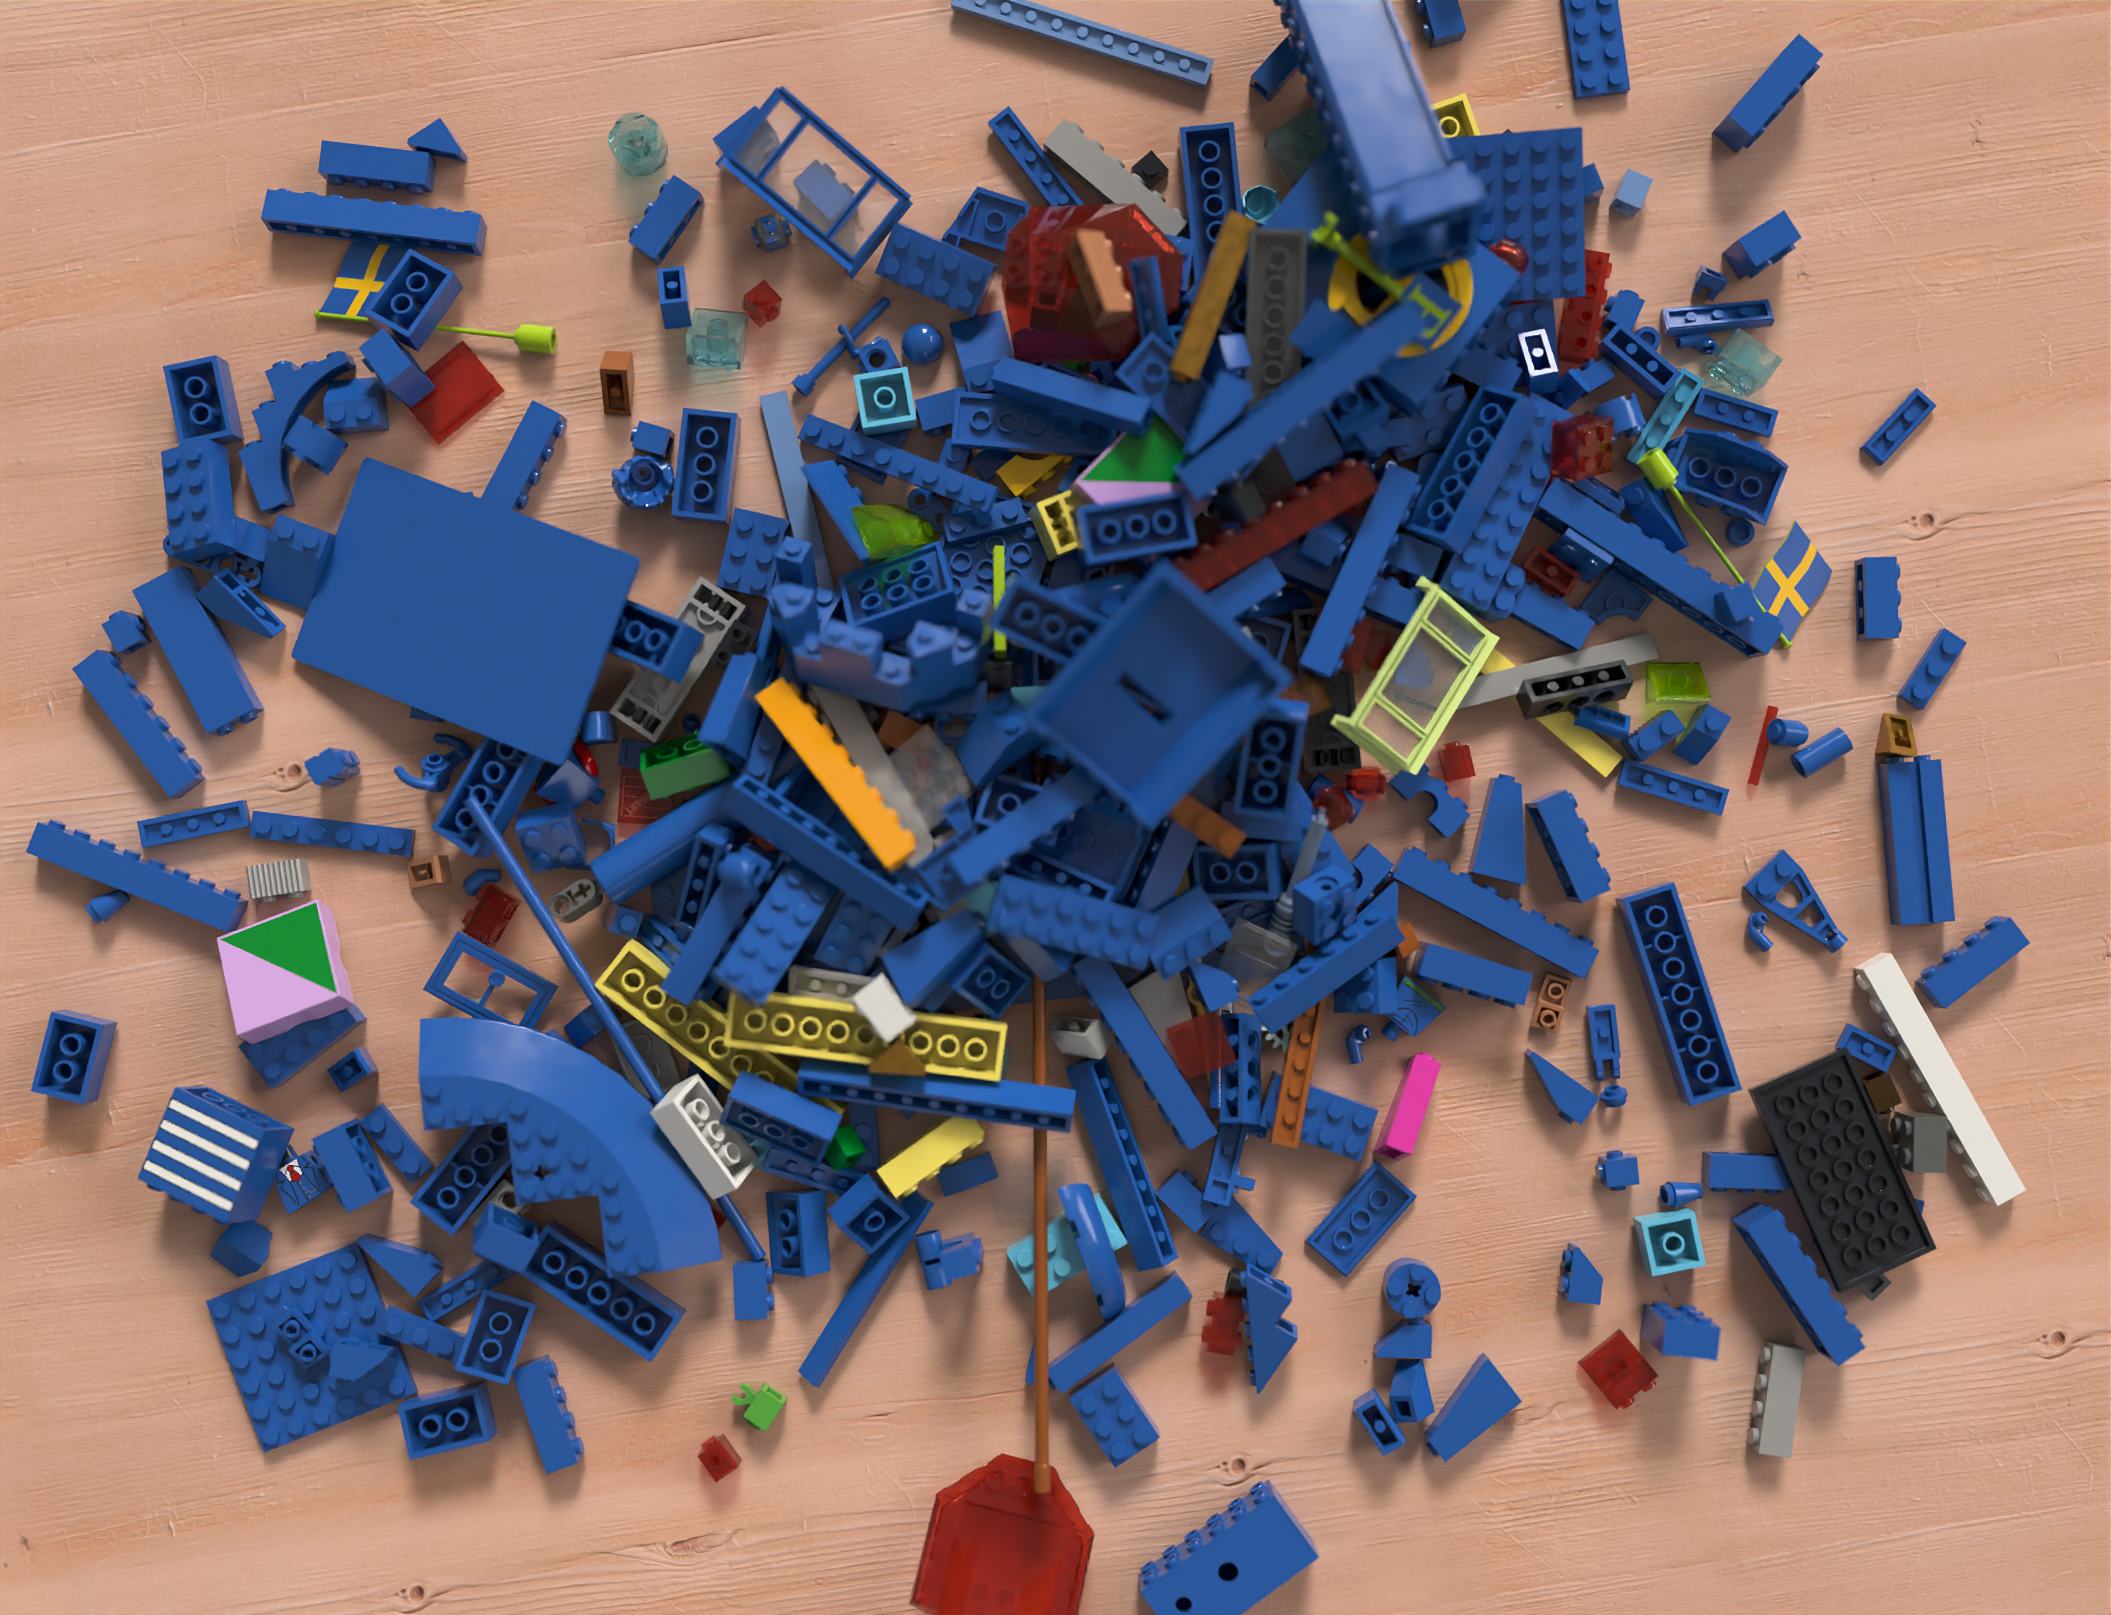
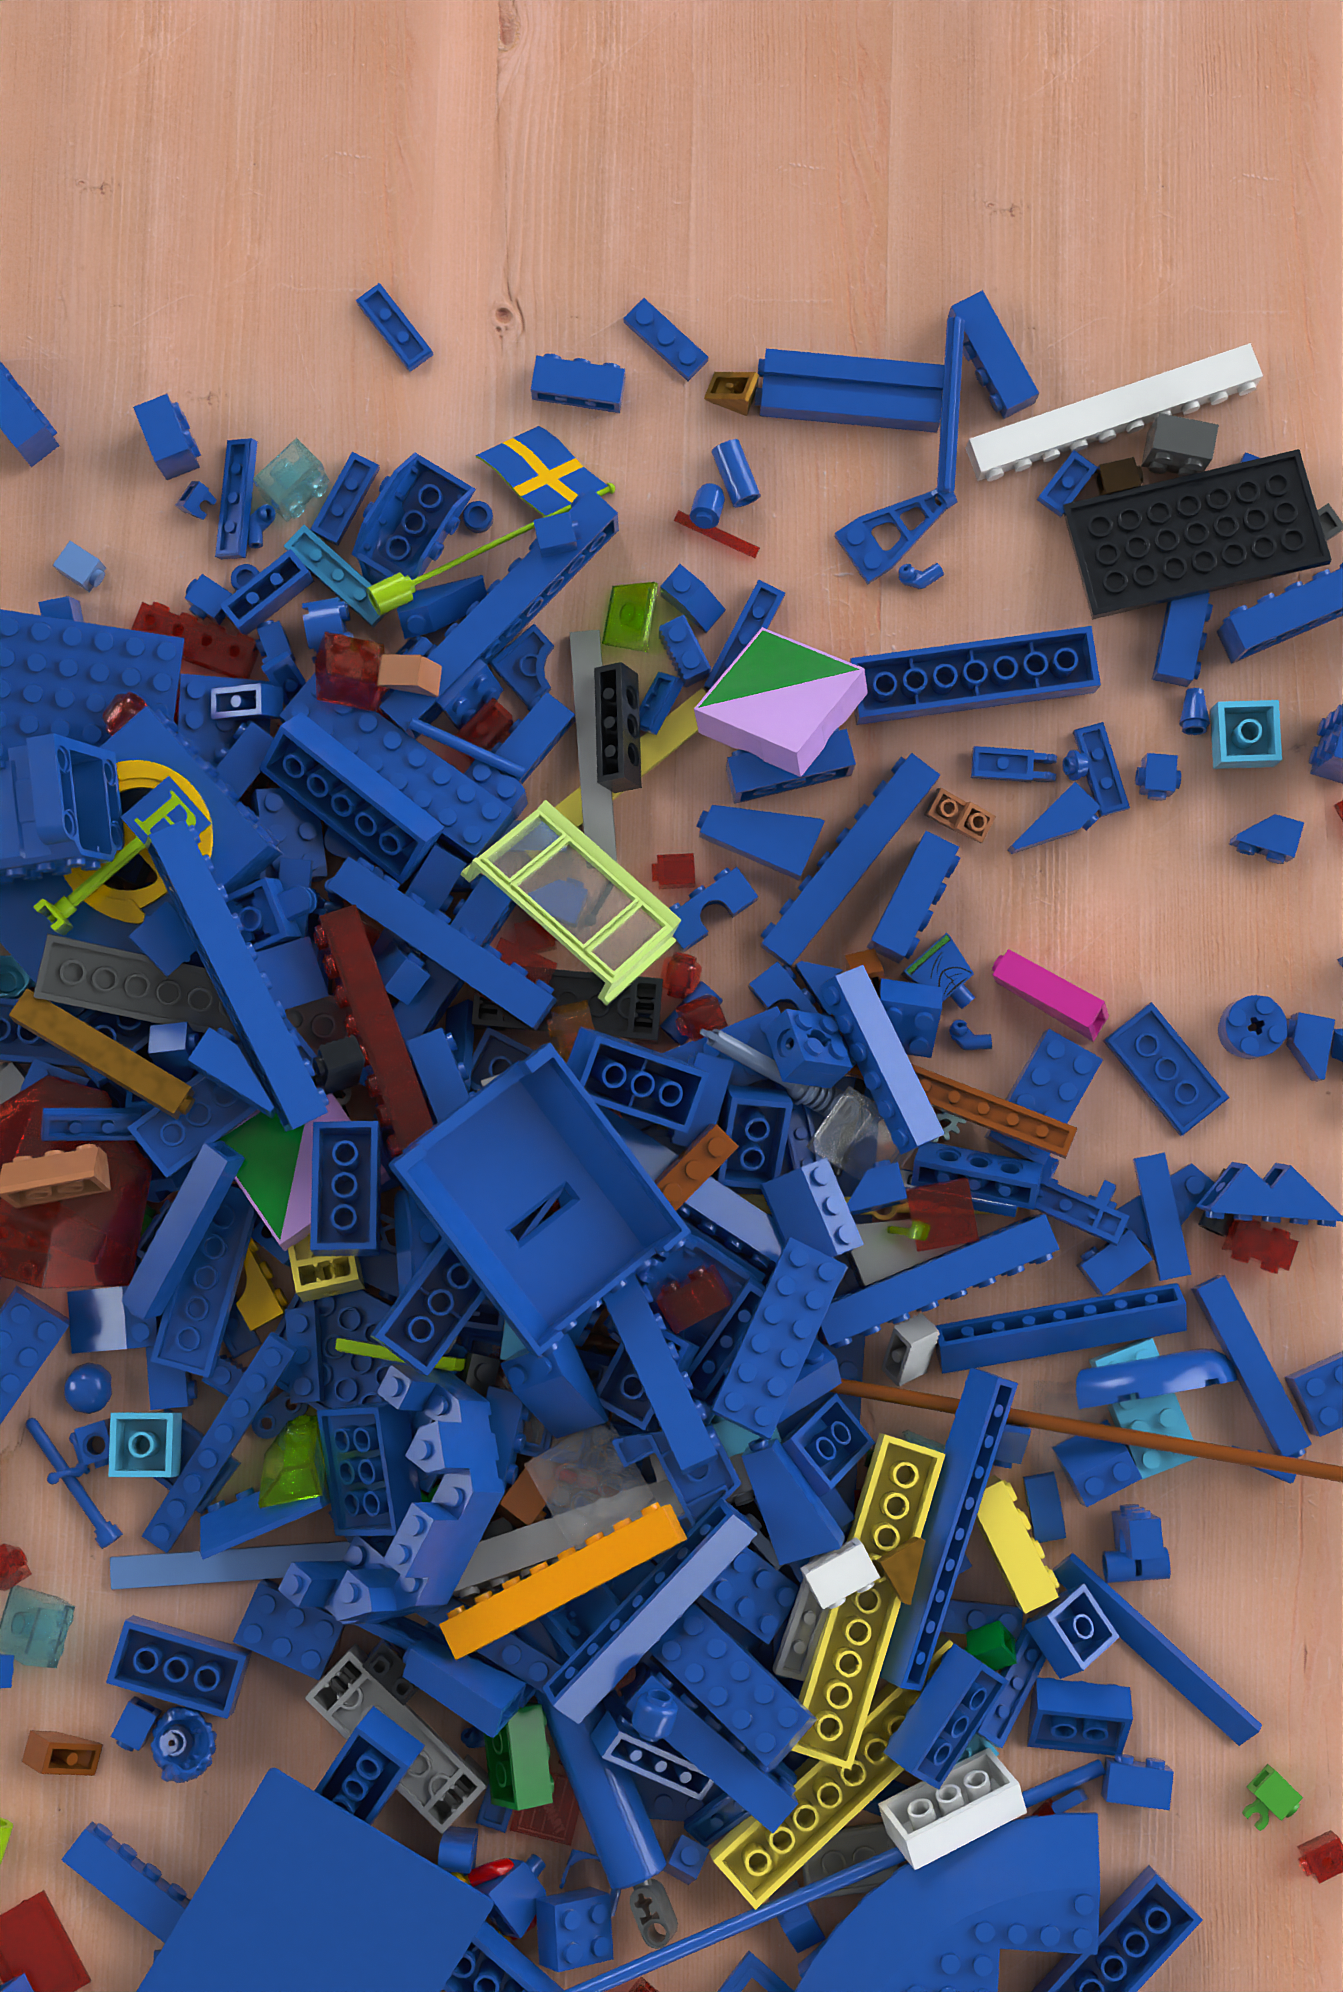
camera: 80 degrees left, 5 degrees down
none -> nougat slope [377,654,442,697]
none -> blue bar [408,717,525,779]
none -> clear red brick [656,1264,732,1334]
none -> lavender tile [694,627,868,777]
none -> clear neon green hand [887,1220,930,1241]
none -> blue axle [937,316,965,494]
none -> blue slope [993,1423,1031,1468]
none -> blue slope [1051,1419,1143,1507]
none -> blue tile [1051,1788,1089,1813]
none -> blue tile [1073,722,1130,818]
none -> blue tile [1133,1152,1192,1281]

